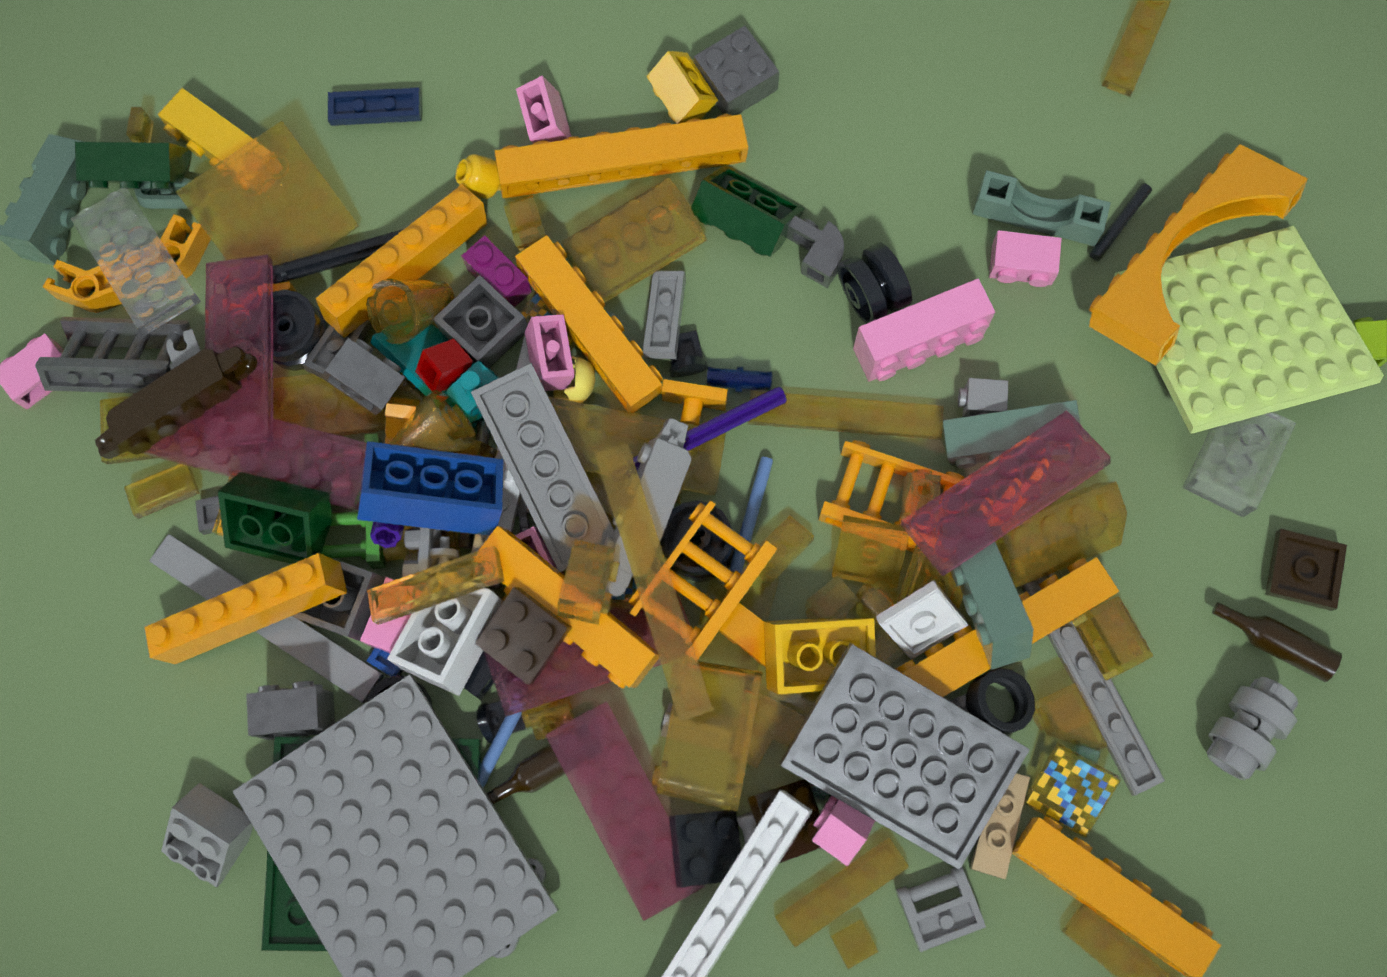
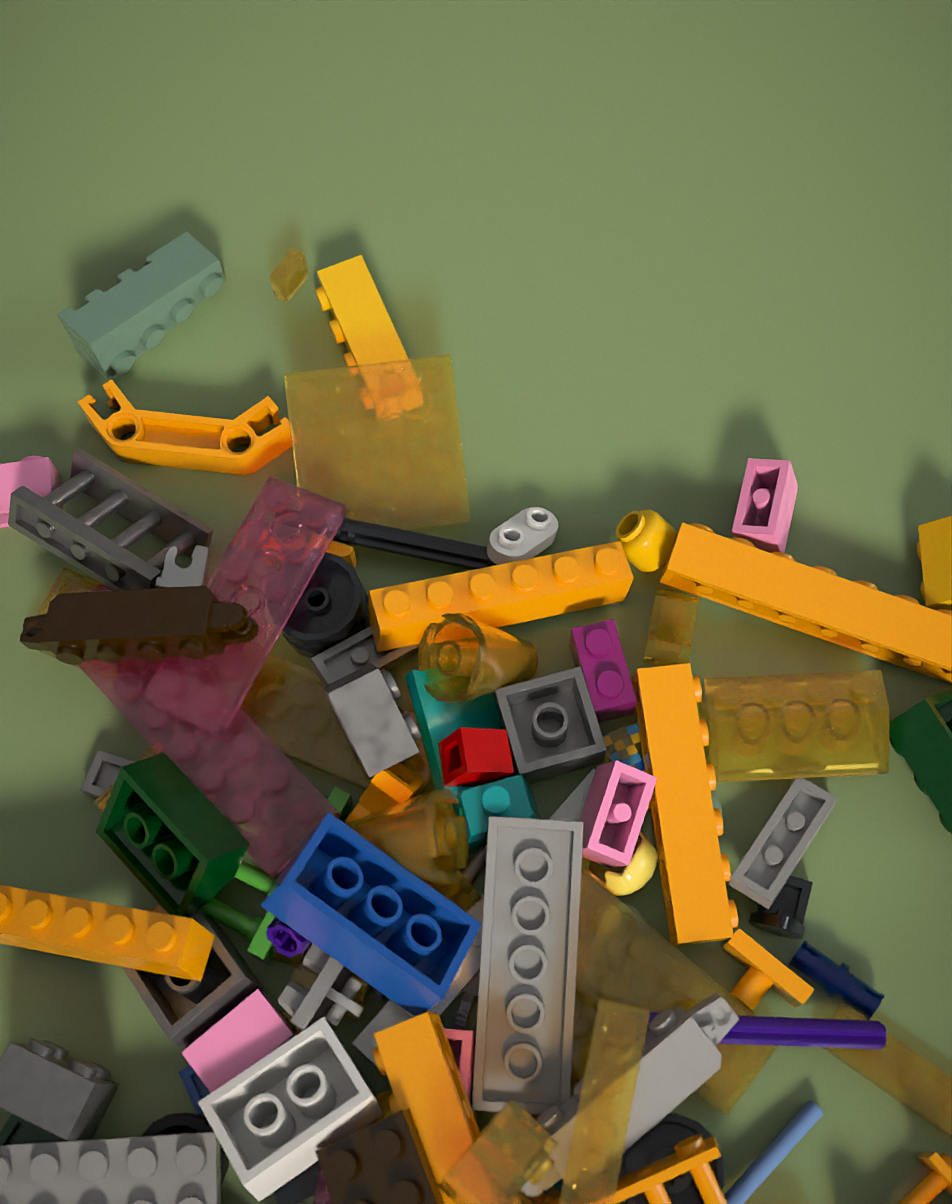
camera: 30 degrees right, 5 degrees down
clear plate [71,189,201,337] -> none
dark green slope [75,142,192,190] -> none
clear yellow plate [124,461,200,519] -> none
sand green plate [135,178,200,209] -> none
light grey tile [149,534,384,703] -> none
dark blue plate [328,88,422,126] -> none
clear yellow plate [367,546,504,625] -> none
none -> white plate [487,507,558,565]

